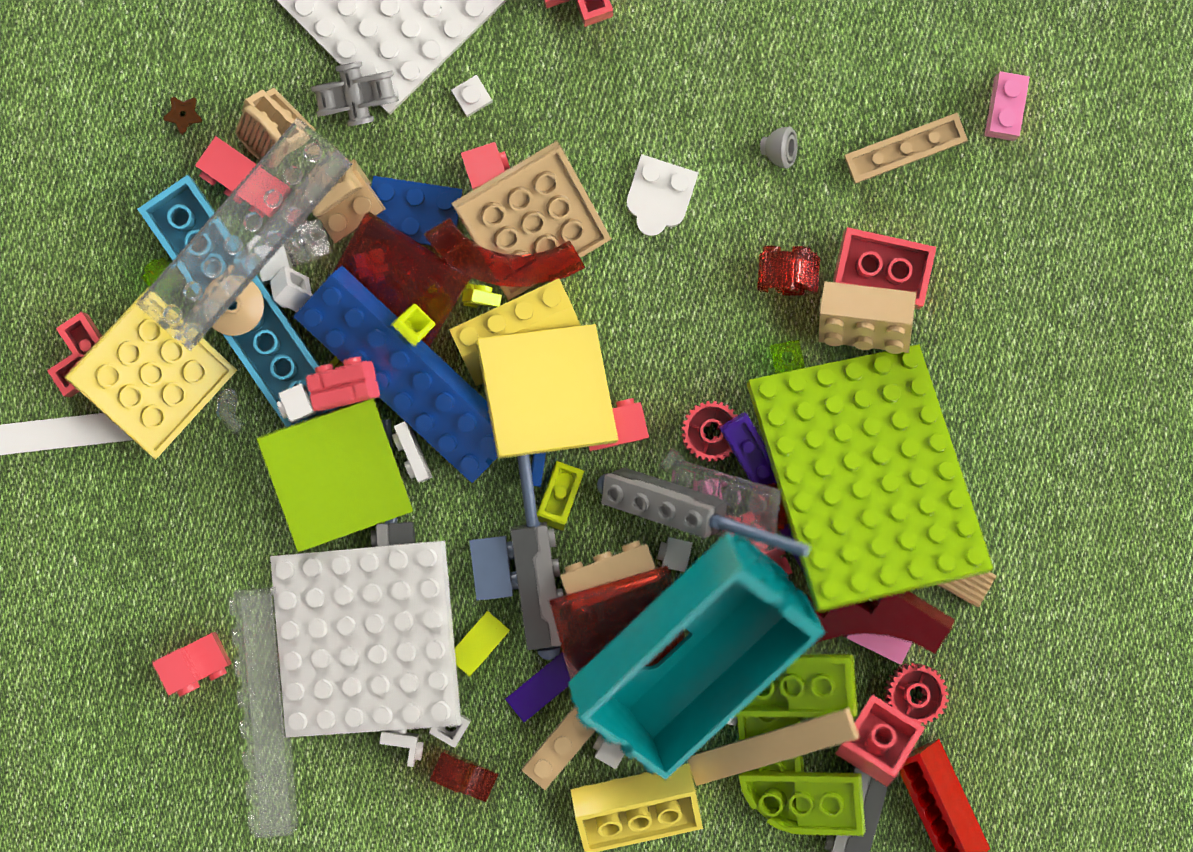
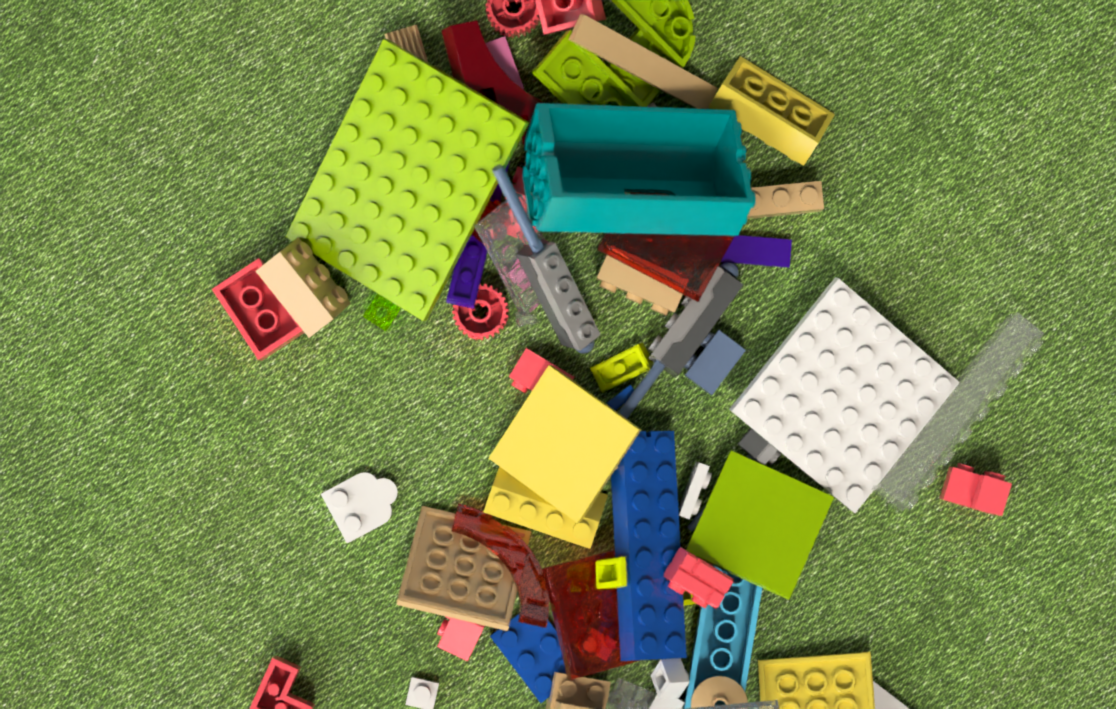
camera: 135 degrees left, 0 degrees up
clear arm [216,388,245,434] -> none
white plate [277,384,316,423] -> none
white bracket [379,729,424,767] -> none
white plate [429,714,471,748] -> none
clear red arch [429,749,499,802] -> none
neon yellow slope [455,610,510,677] -> none
neon yellow plate [462,283,502,308] -> none
white plate [592,735,624,769] -> none
white plate [657,537,692,572] -> none
clear red brick [757,245,820,296] -> none
light grey brick [760,127,798,169] -> none
tan plate [844,113,968,184] -> none
bright pink brick [985,71,1030,141] -> none

